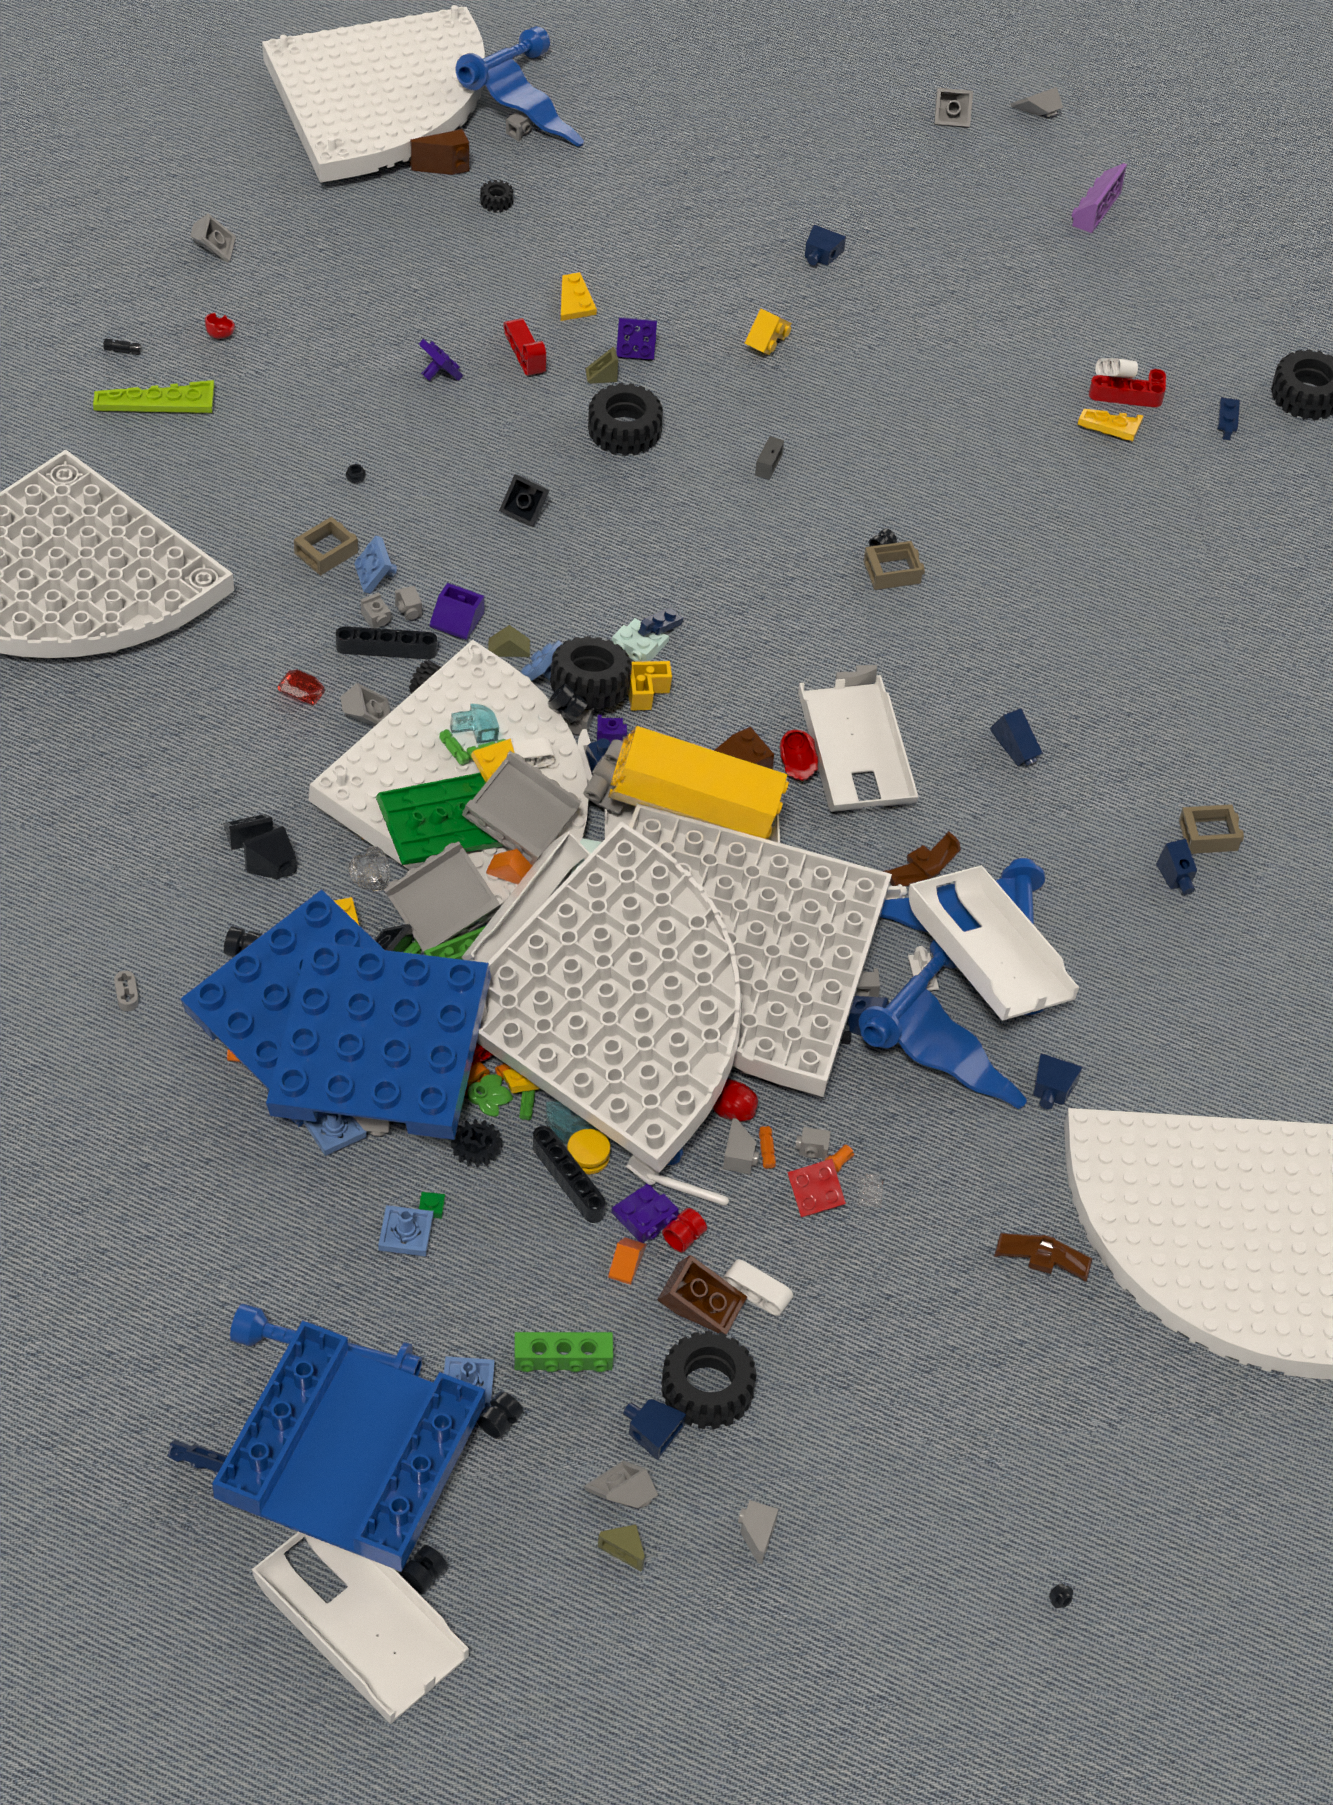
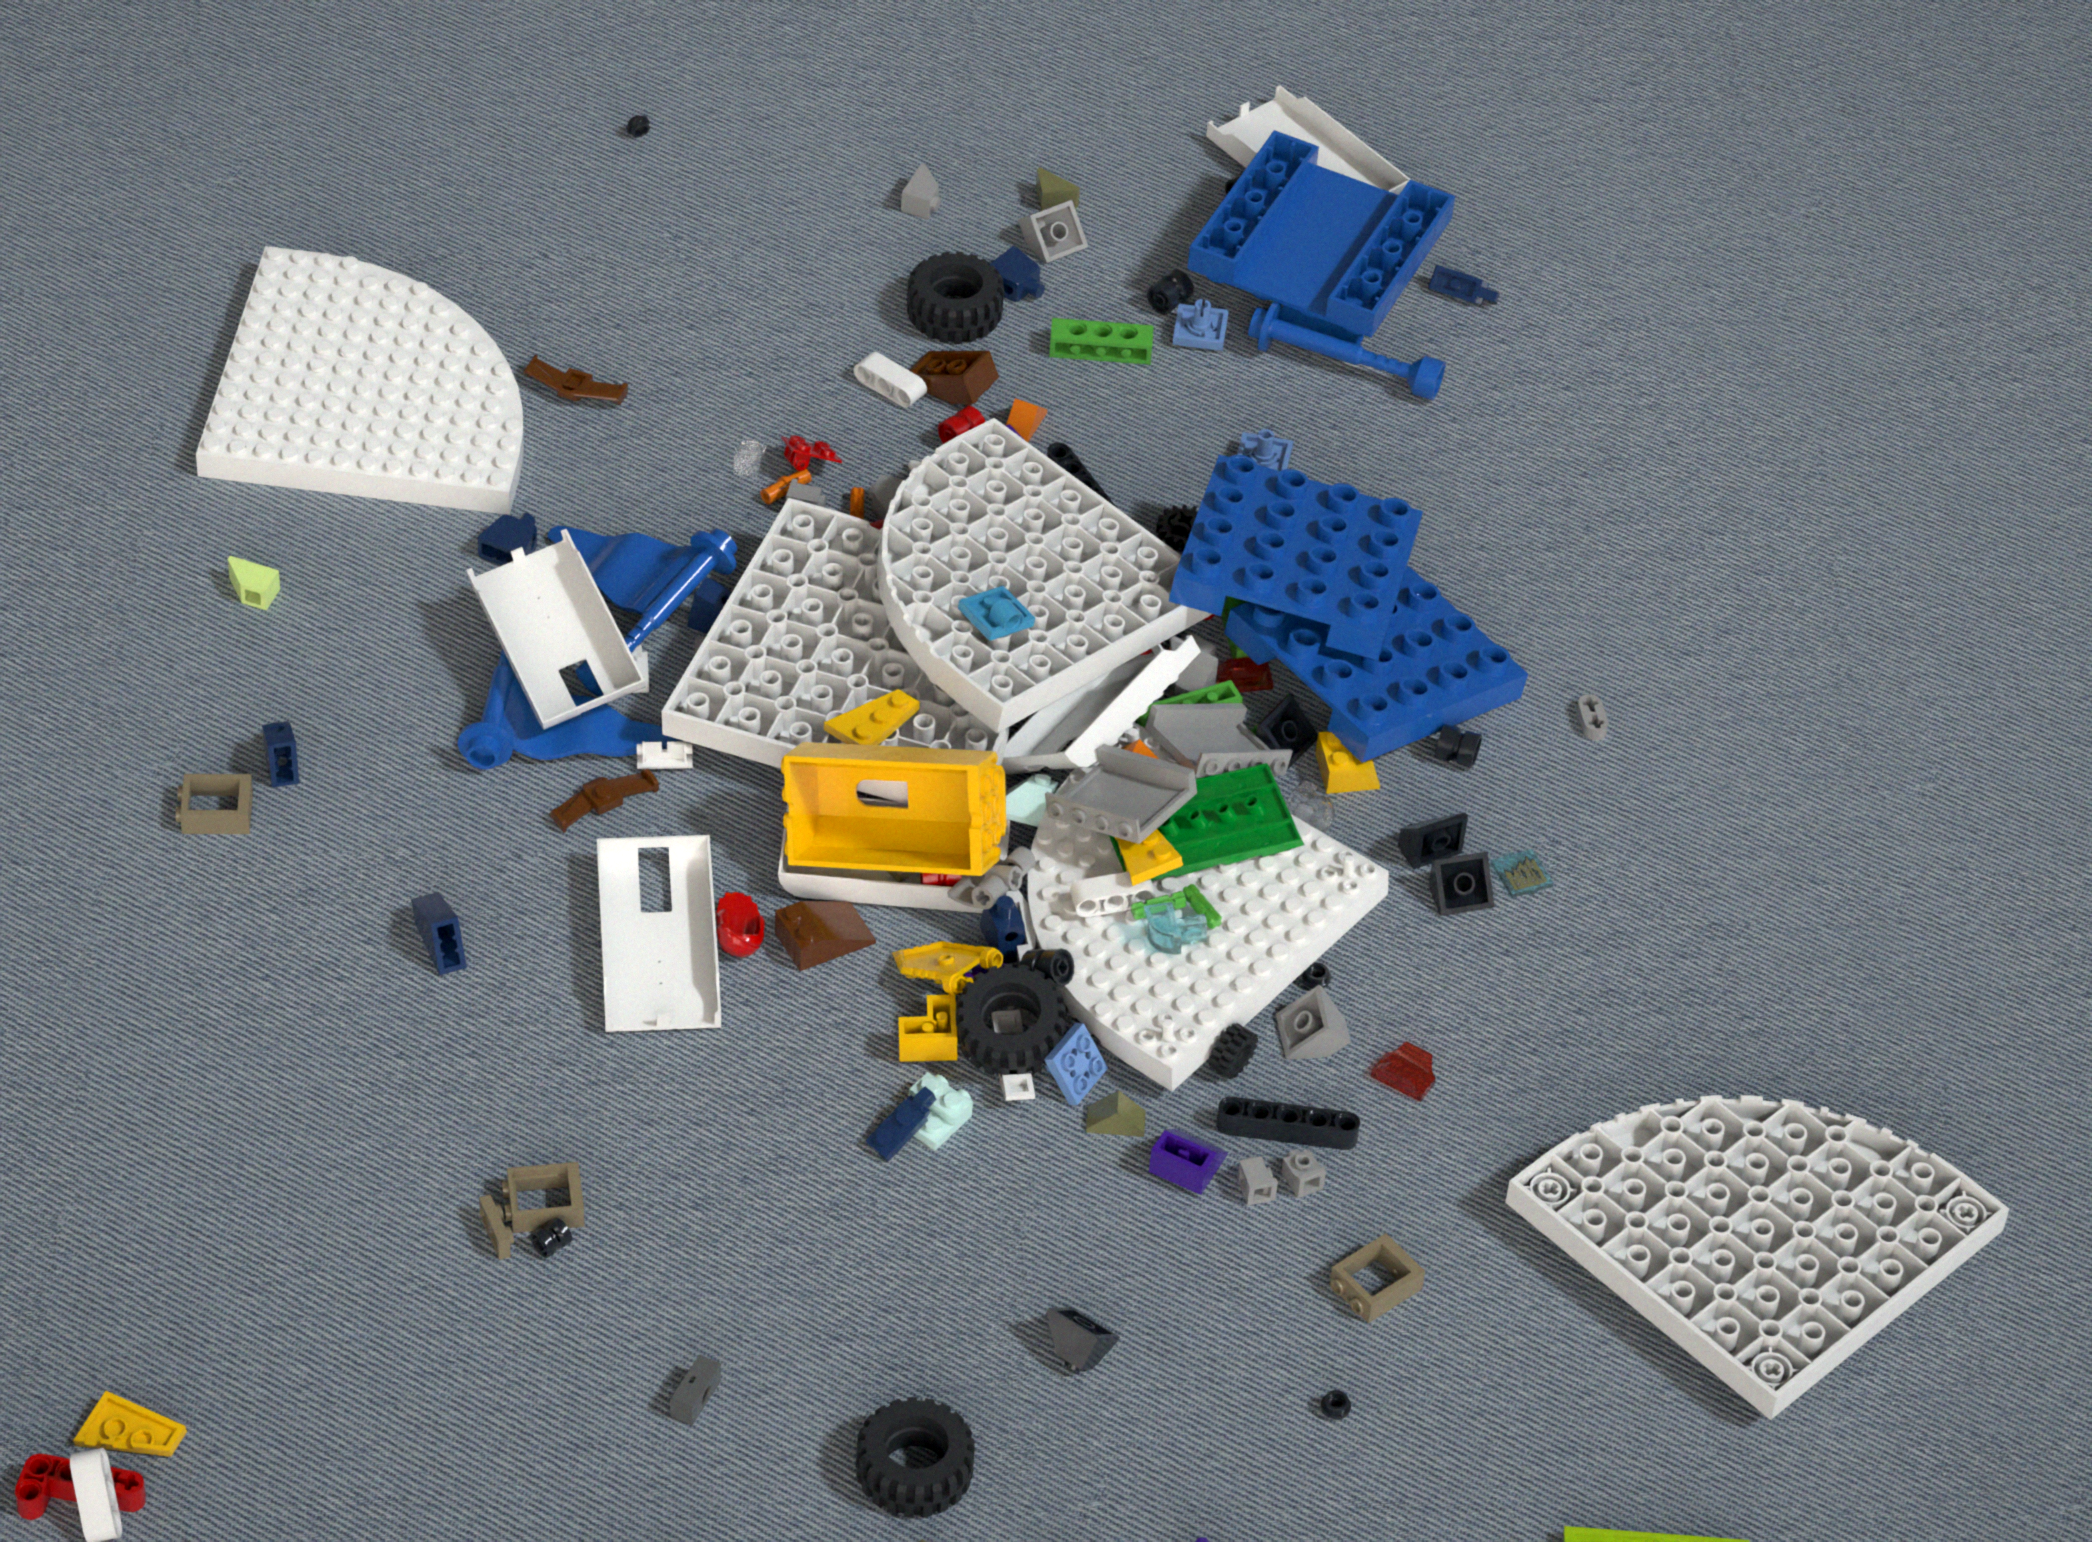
camera: 175 degrees left, 5 degrees down
medium blue plate [354,536,397,594] -> none
light grey slope [835,665,877,687] -> none
none -> yellowish green slope [228,556,280,610]
none -> dark tan plate [479,1194,514,1260]
none -> yellow wing [823,689,920,745]
none -> yellow shield [892,941,1003,995]
none -> dark azure plate [958,585,1035,641]
none -> piece [1491,849,1554,898]

